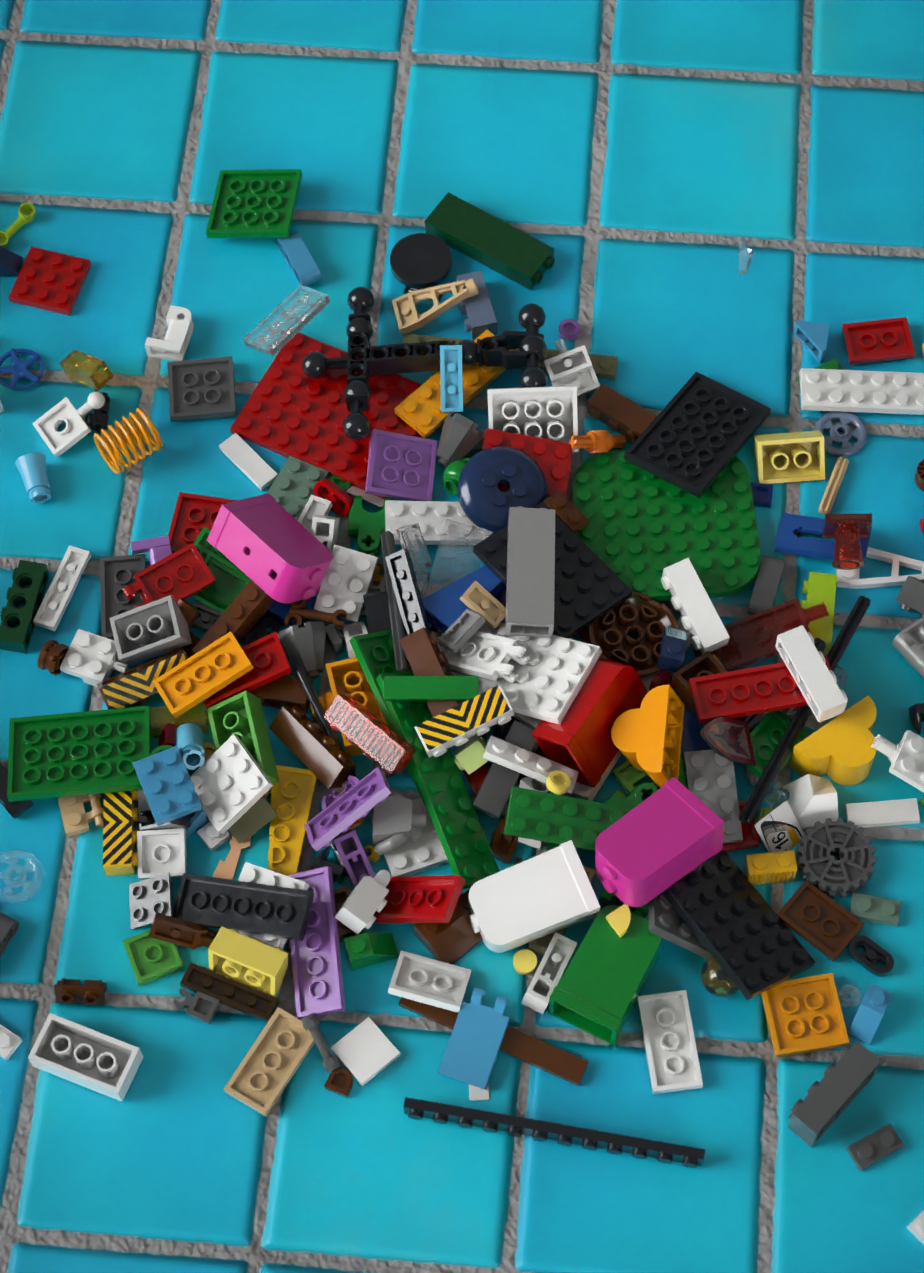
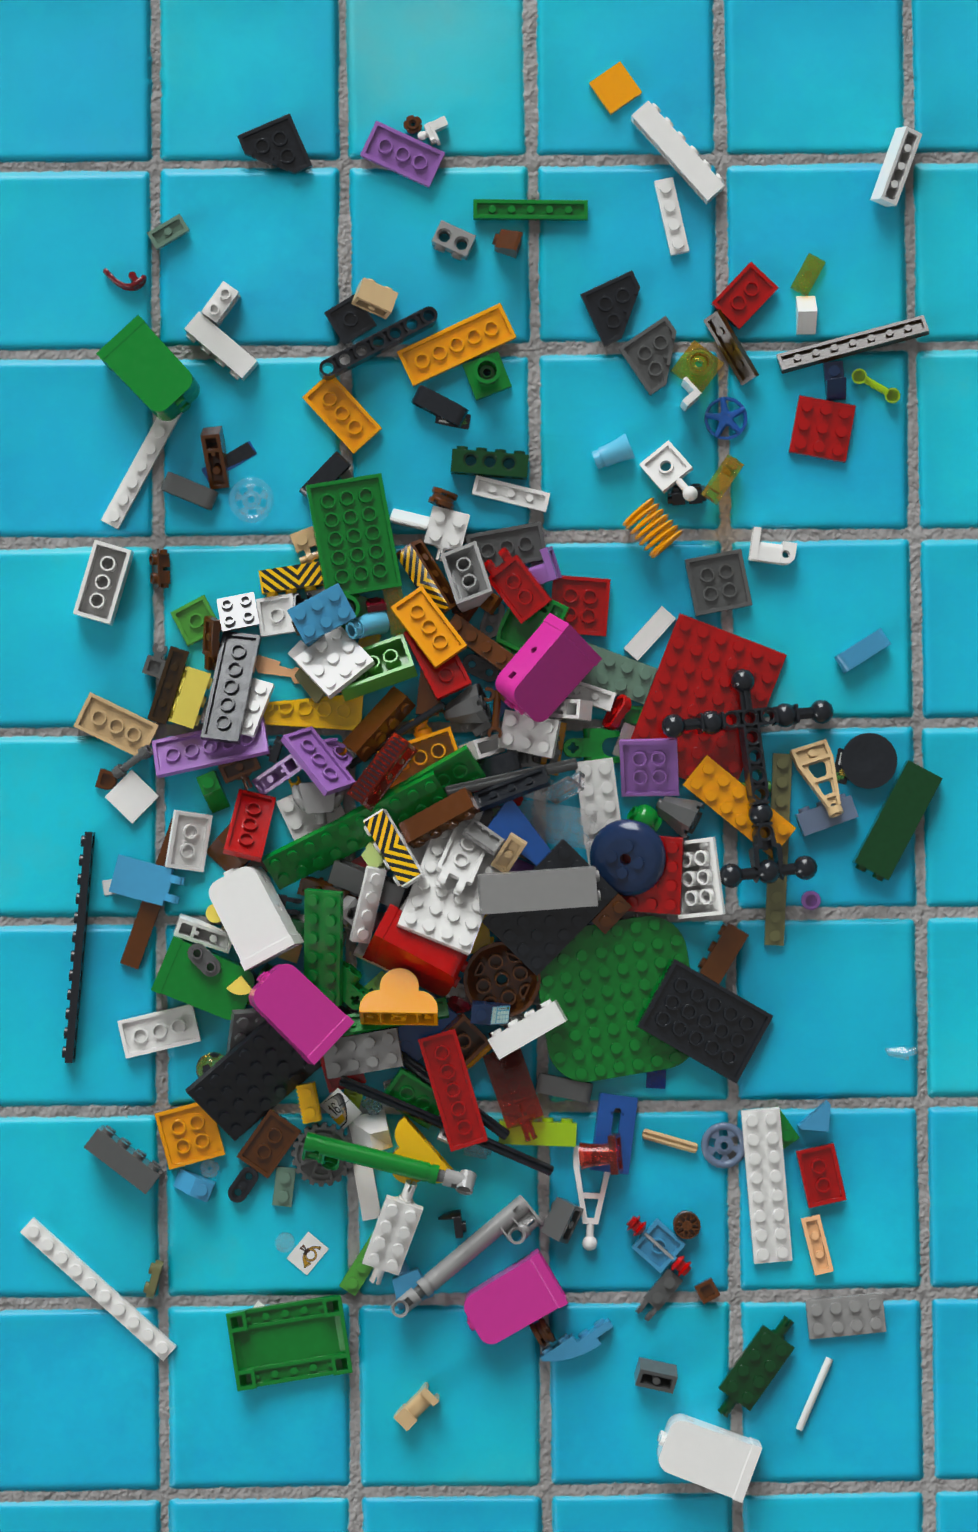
camera: 80 degrees right, 25 degrees up
green plate [206,169,303,238] -> none
clear plate [243,285,331,356] -> none
white hinge [334,869,391,934] -> none
green tile [383,676,479,701] -> none
medium azure plate [440,345,463,413] -> none
white plate [544,339,600,397] -> none
light yellow tile [546,770,571,795] -> none
orange axle [569,430,626,453] -> none
shield [700,717,756,766] -> none
light yellow slope [754,430,825,485] -> none
white brick [775,625,848,723] -> none
dark grey plate [846,1124,904,1171] -> none
none -> dark grey plate [187,943,221,977]
none -> green piece [302,1132,477,1195]
none -> white slope [390,509,430,531]

